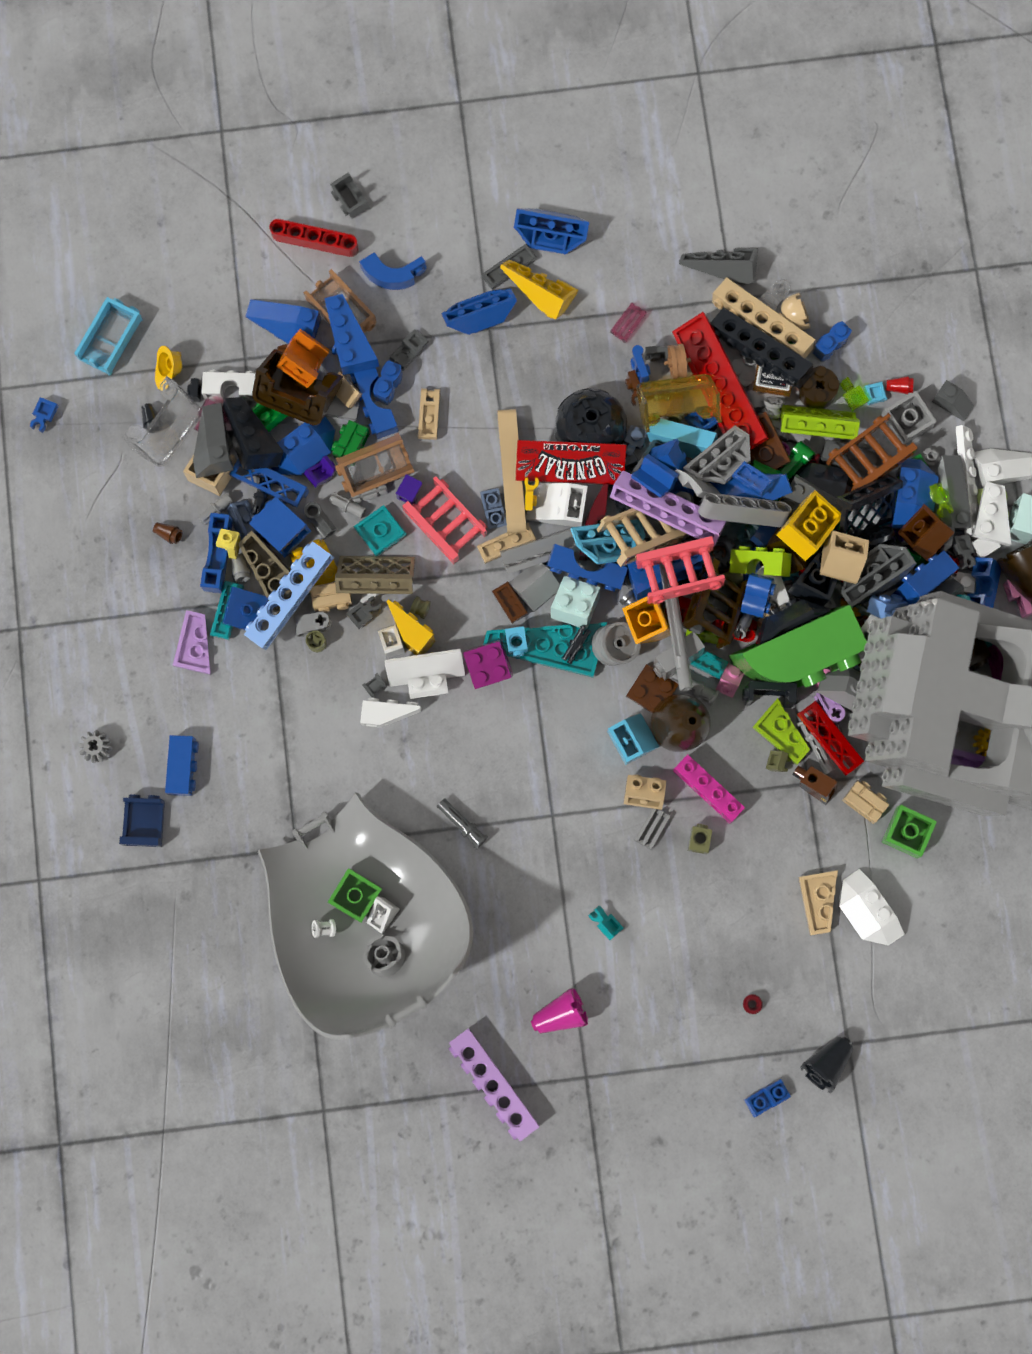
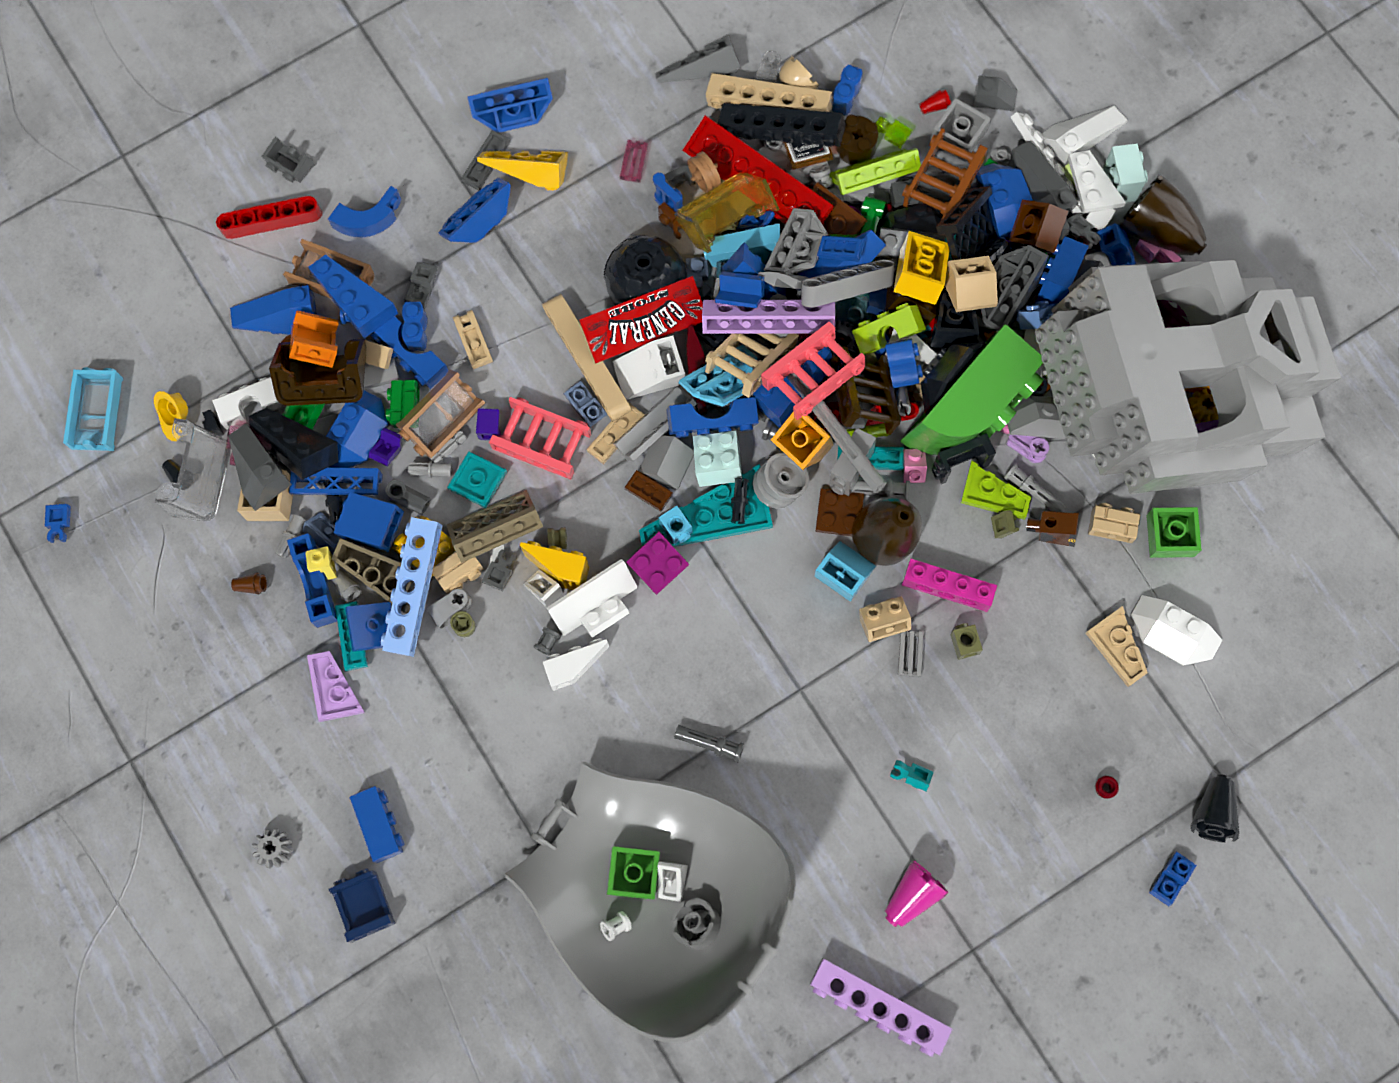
camera: 25 degrees left, 5 degrees down
yellow plate [524,478,539,511] -> none
red fence [797,700,864,776] -> none
medium azure tile [863,382,887,405] -> none
clear neon green plate [929,483,954,518] -> none

